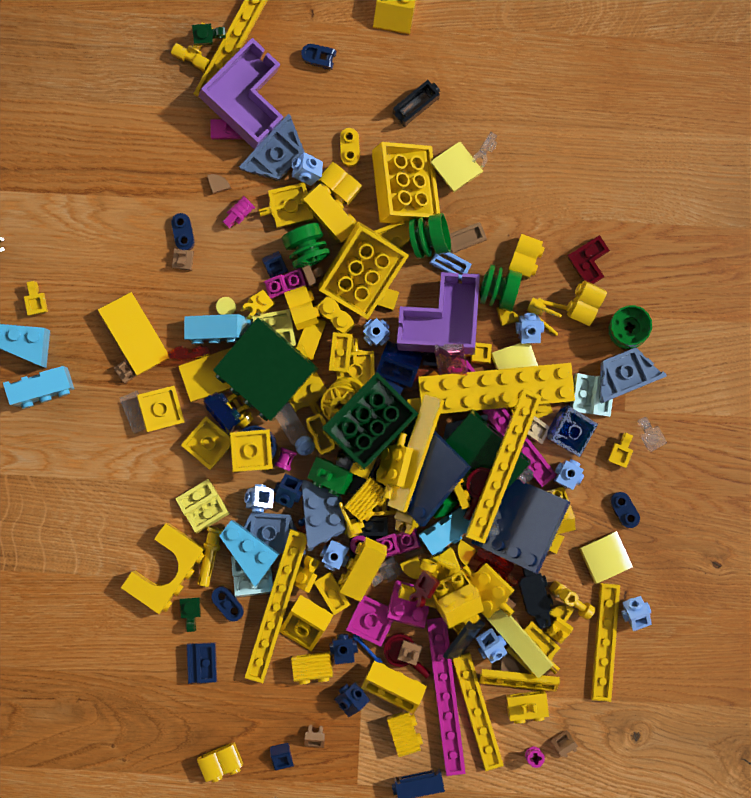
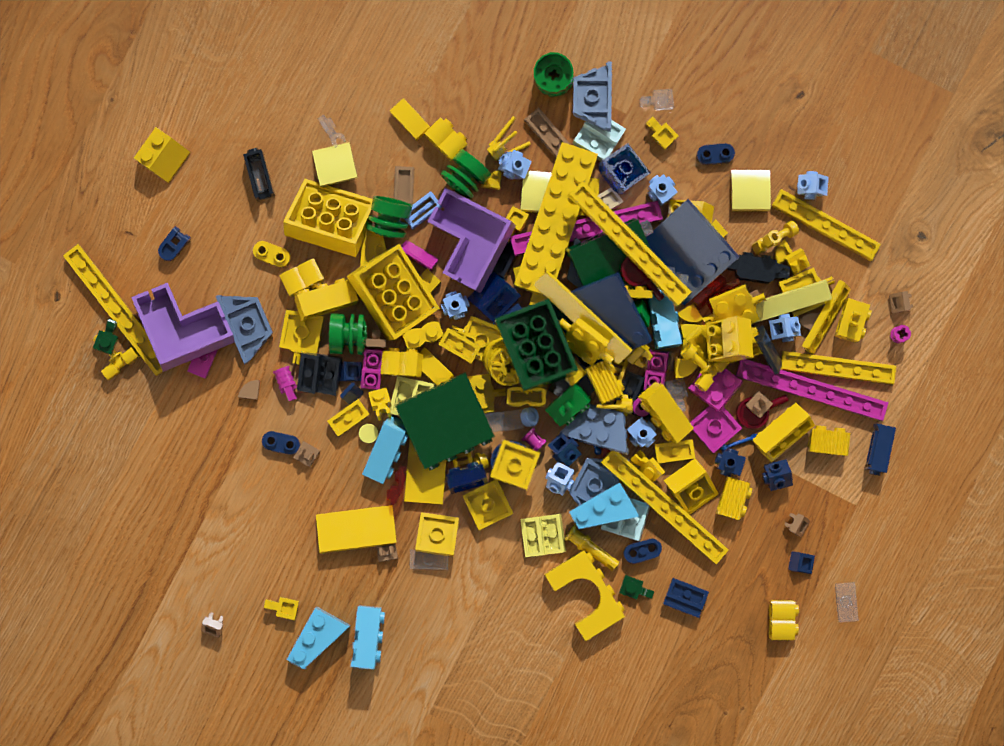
camera: 75 degrees left, 0 degrees up
light blue brick [292,152,323,186] -> none
dark red plate [409,570,440,608] -> none
clear pink plate [434,344,468,375] -> none
yellow brick [566,280,607,326] -> none
dark red plate [567,235,610,284] -> none
none -> black slope [297,352,342,396]
none -> yellow plate [327,399,370,437]
none -> slope [340,383,364,405]
none -> yellow slope [390,98,430,141]
none -> dark pink slope [401,241,438,271]
none -> medium nougat tile [524,107,570,158]

